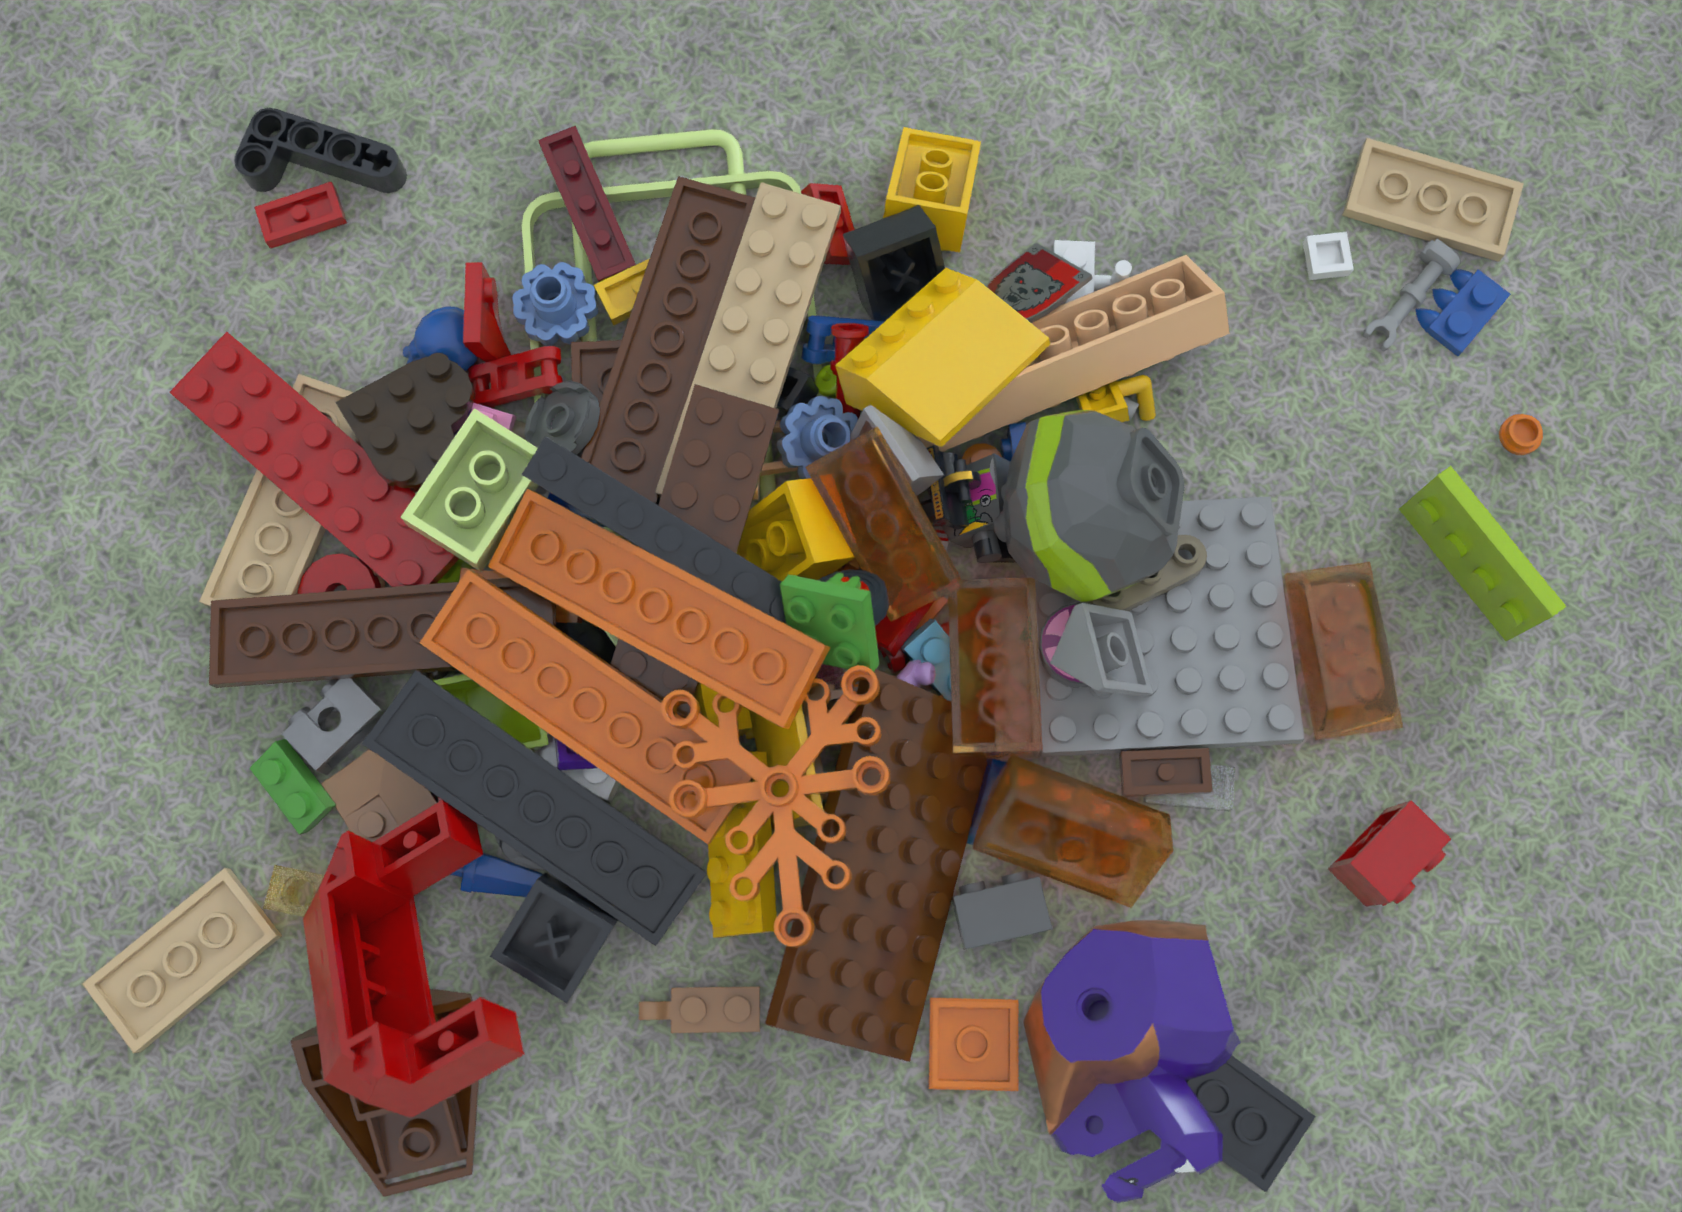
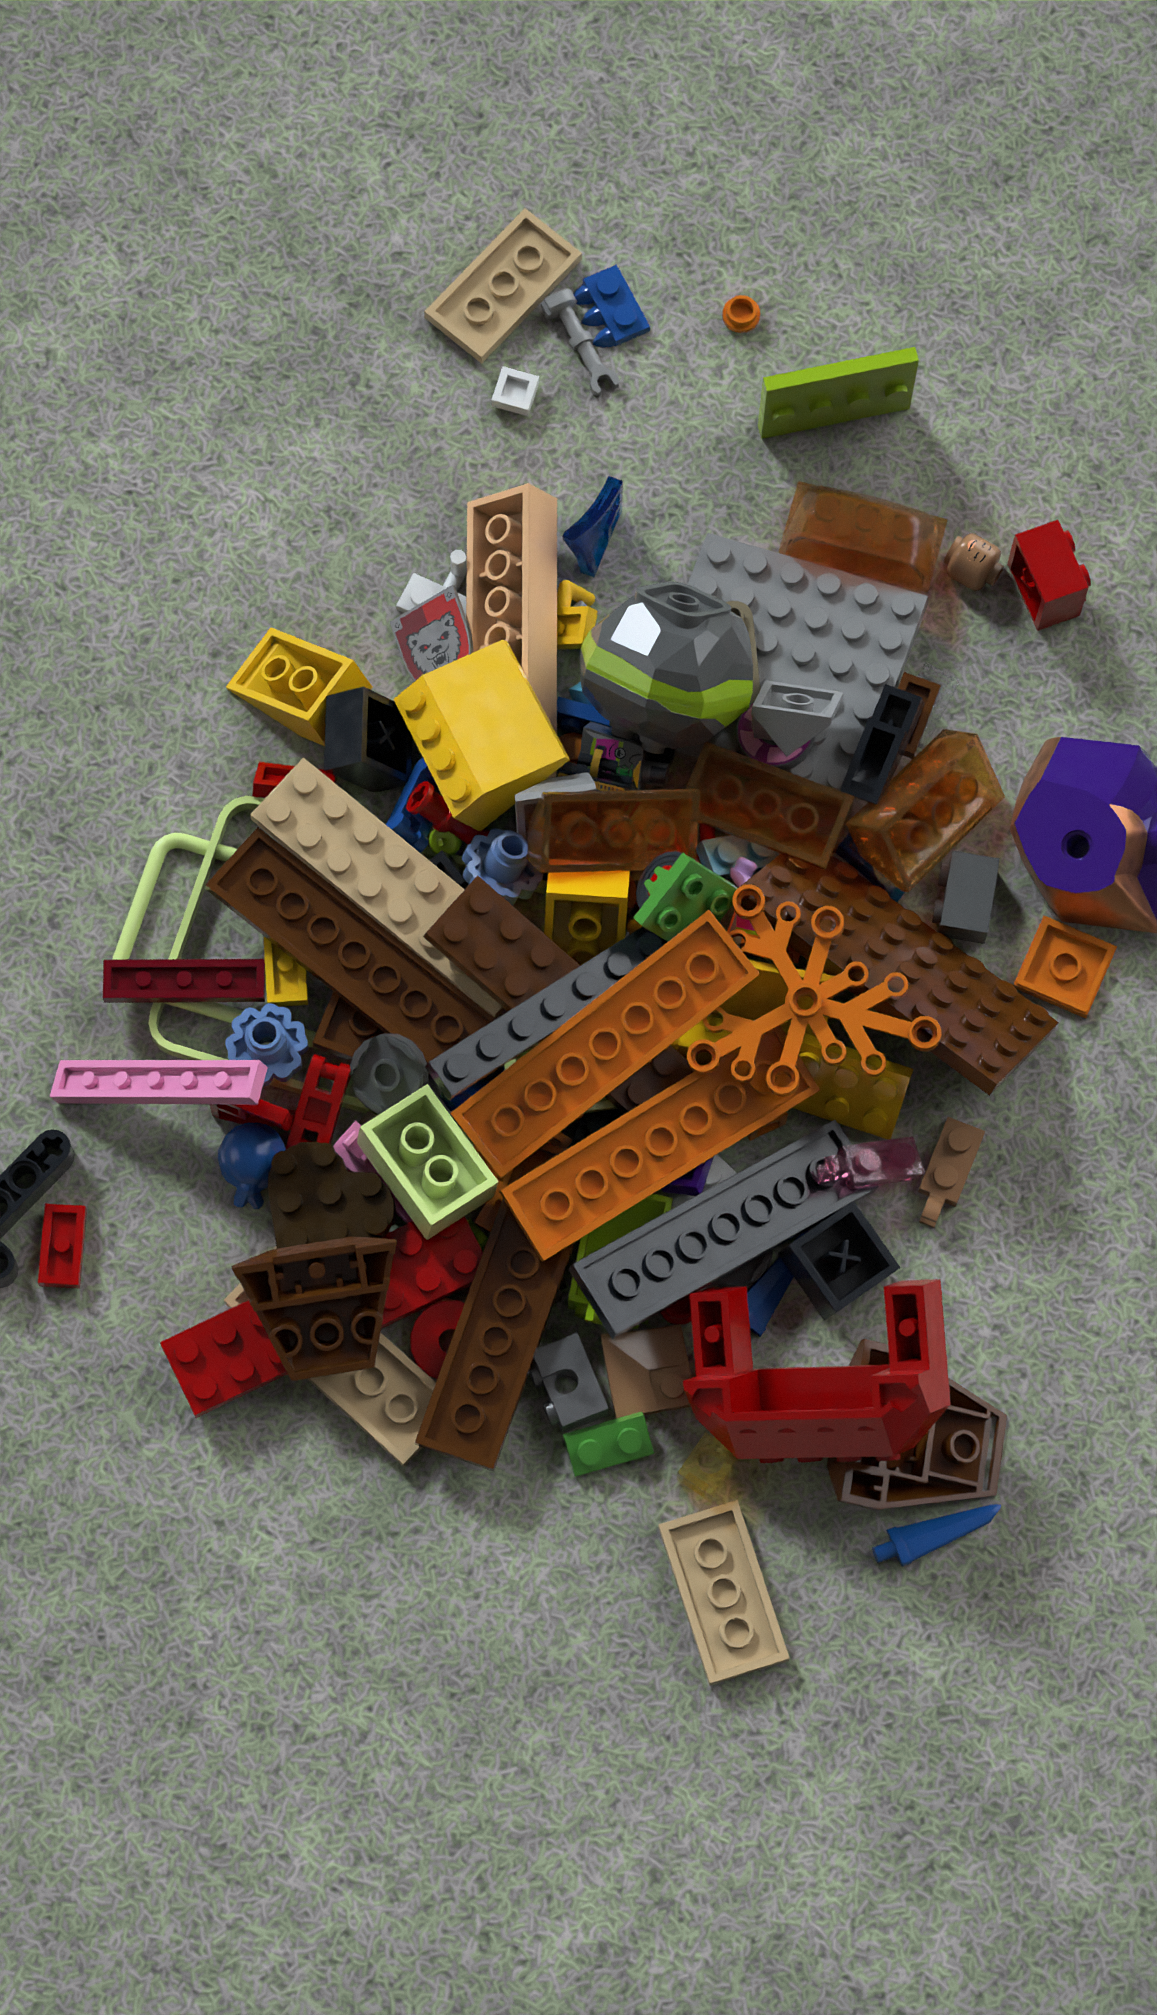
camera: 70 degrees left, 5 degrees down
none -> bright pink plate [49,1060,268,1105]
none -> reddish brown wedge [231,1236,397,1381]
none -> clear blue plate [562,476,623,577]
none -> clear pink plate [815,1136,925,1189]
none -> black slope [840,684,925,805]
none -> blue bar [872,1504,1001,1567]
none -> medium nougat head [943,533,1004,591]

